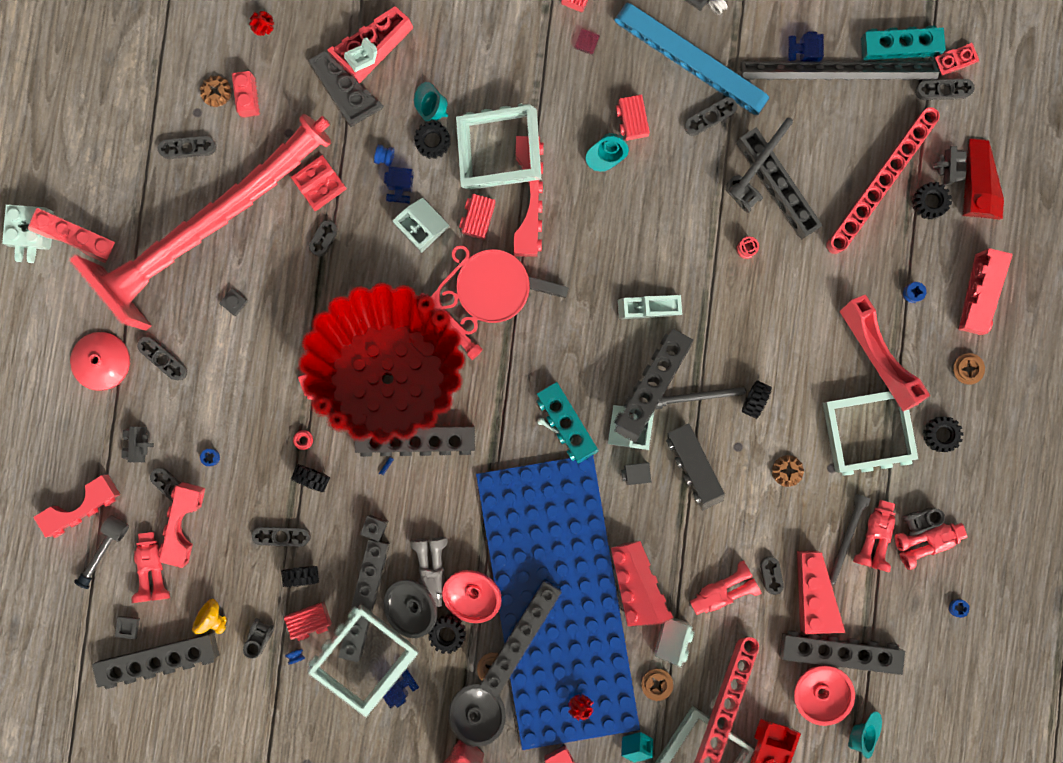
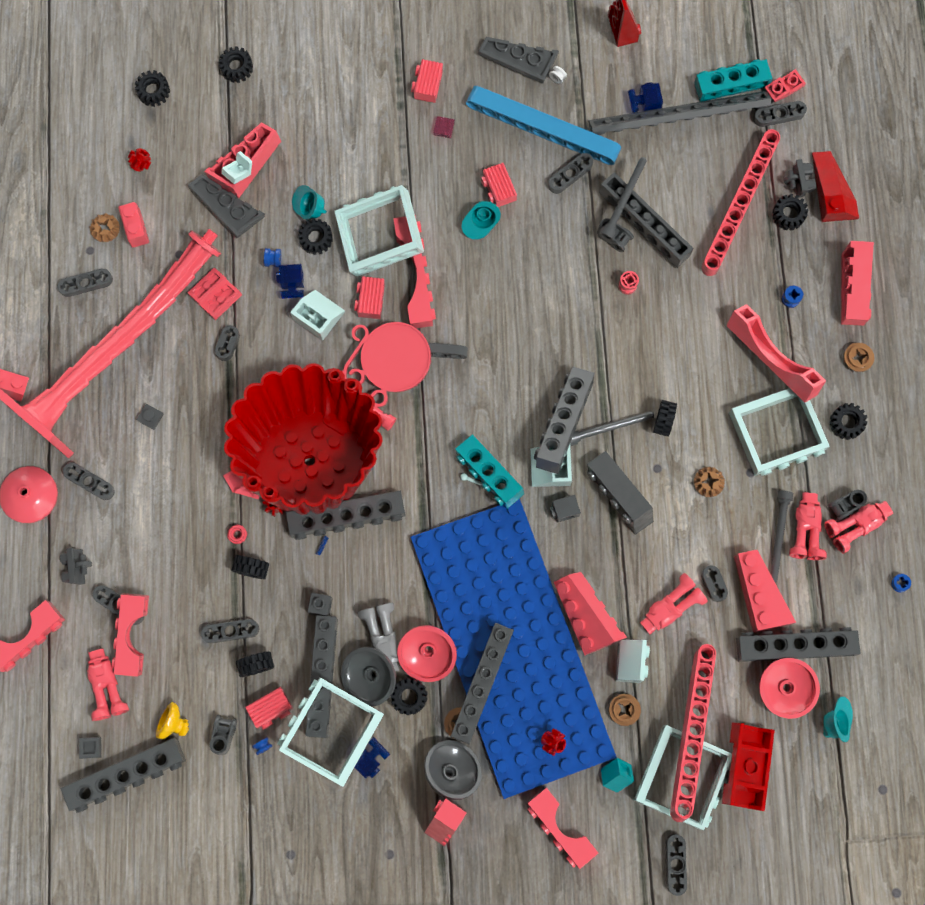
camera: 10 degrees left, 10 degrees down
dark grey piece [74,515,129,589] -> none
blue bush [200,449,220,466] -> none
light aqua slope [618,295,682,319] -> none

